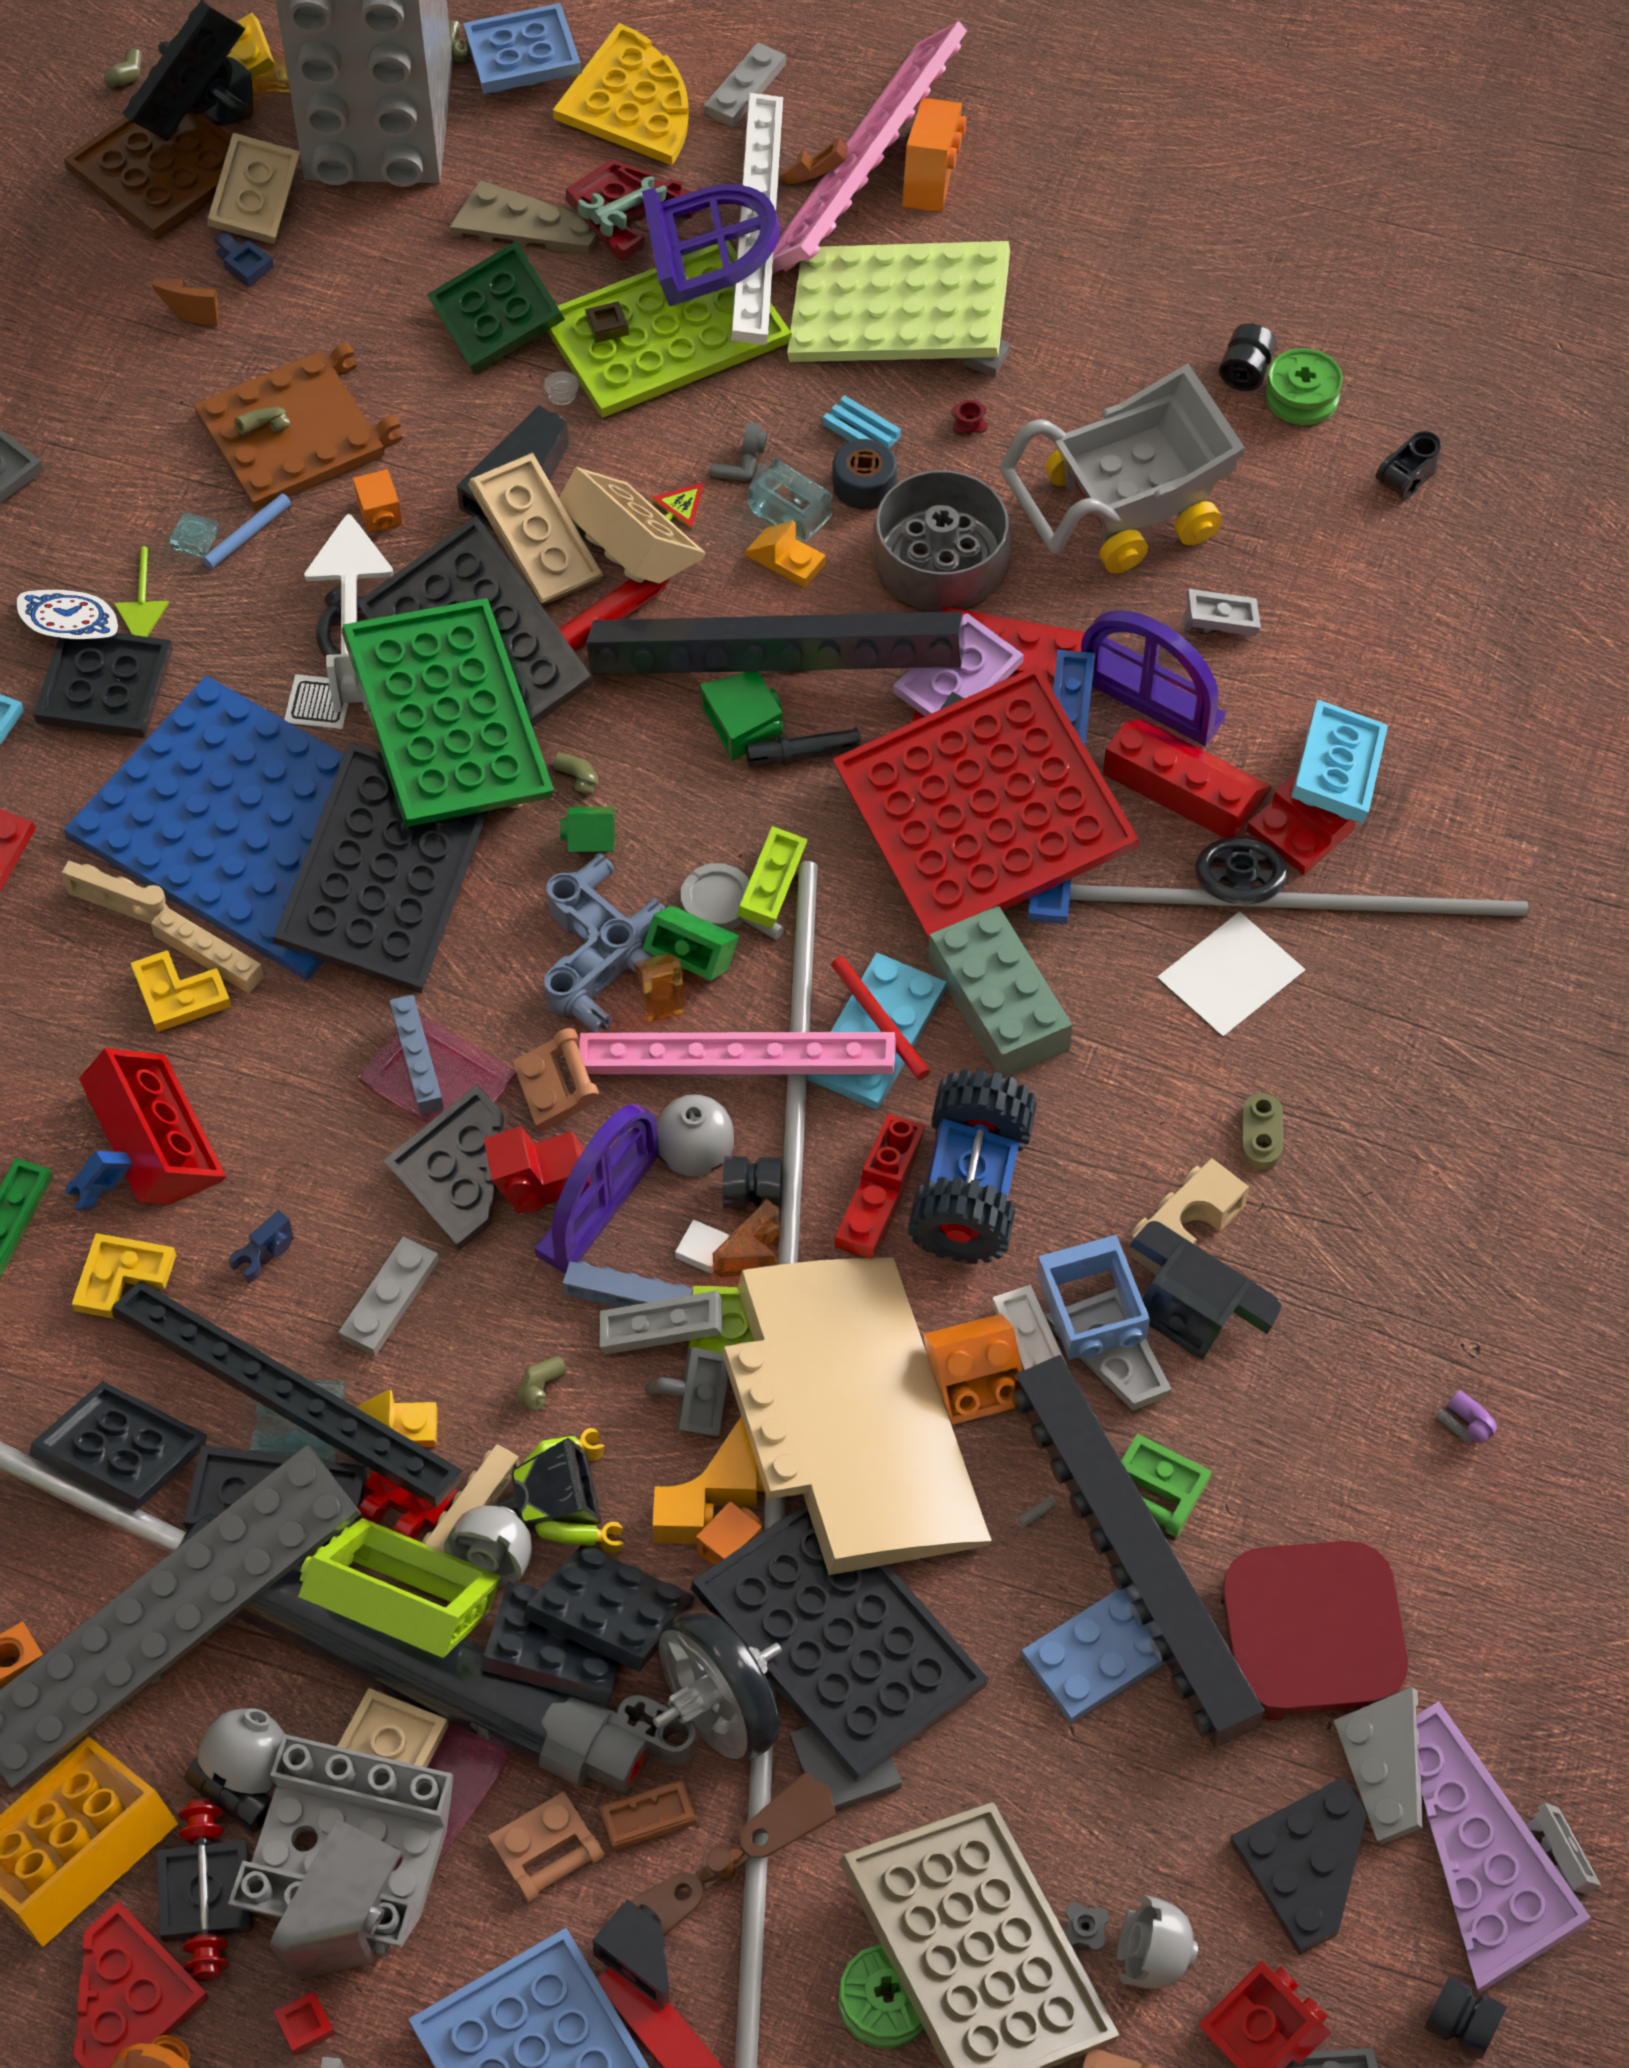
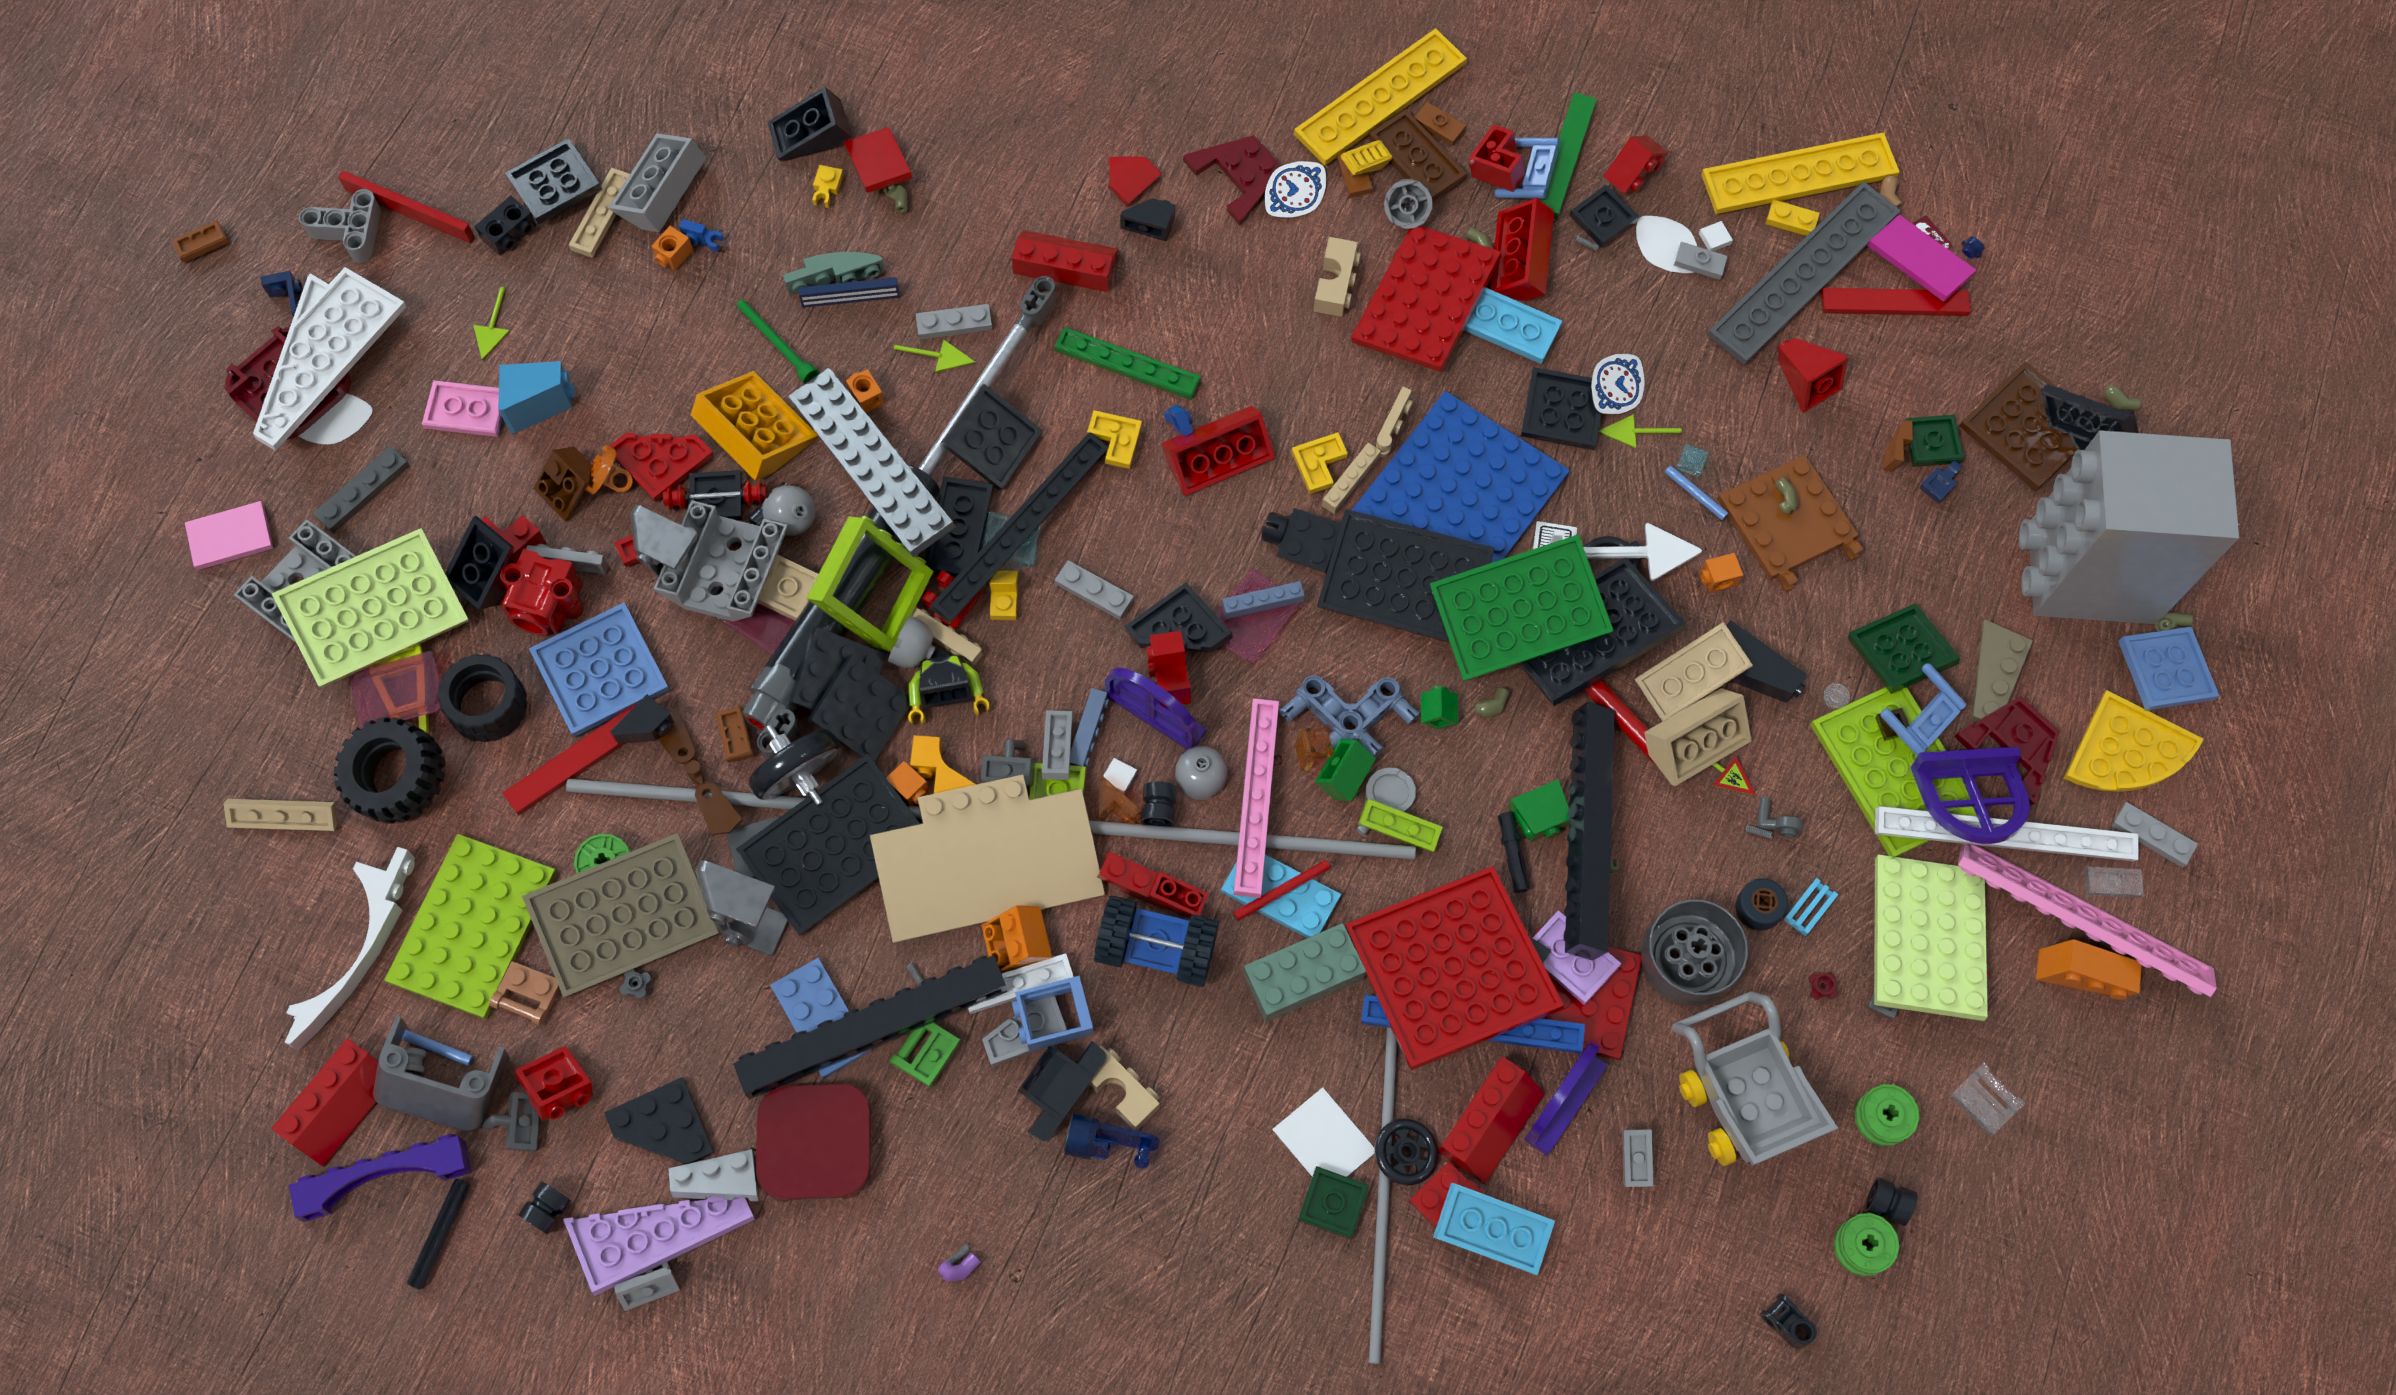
camera: 90 degrees right, 10 degrees up
tan plate [207,133,300,245] -> none
dark blue plate [229,1210,294,1283] -> none
nougat plate [488,1791,605,1903] -> none
nougat plate [512,1028,600,1131] -> none
olive arm [517,1356,566,1411] -> none
sand green bar [577,176,667,237] -> none
light orange slope [745,521,826,588] -> none
clear light blue window [748,458,832,543] -> none
dark orange slope [780,137,848,185] -> none
light grey cylinder [1116,1895,1198,1990] -> none
olive plate [1241,1093,1283,1170] -> none
none -> flat silver windscreen [695,860,789,956]
none -> clear blue piece [1063,1113,1160,1169]
none -> black plate [1261,508,1341,573]
none -> dark green plate [1298,1166,1369,1240]
none -> red slope [1778,338,1848,413]
none -> bright green wheel [1854,1084,1919,1146]
none -> medium blue plate [1881,663,1966,756]
none -> dark green plate [1904,415,1964,467]
none -> clear plate [1950,1062,2025,1136]
none -> clear plate [2085,867,2144,898]

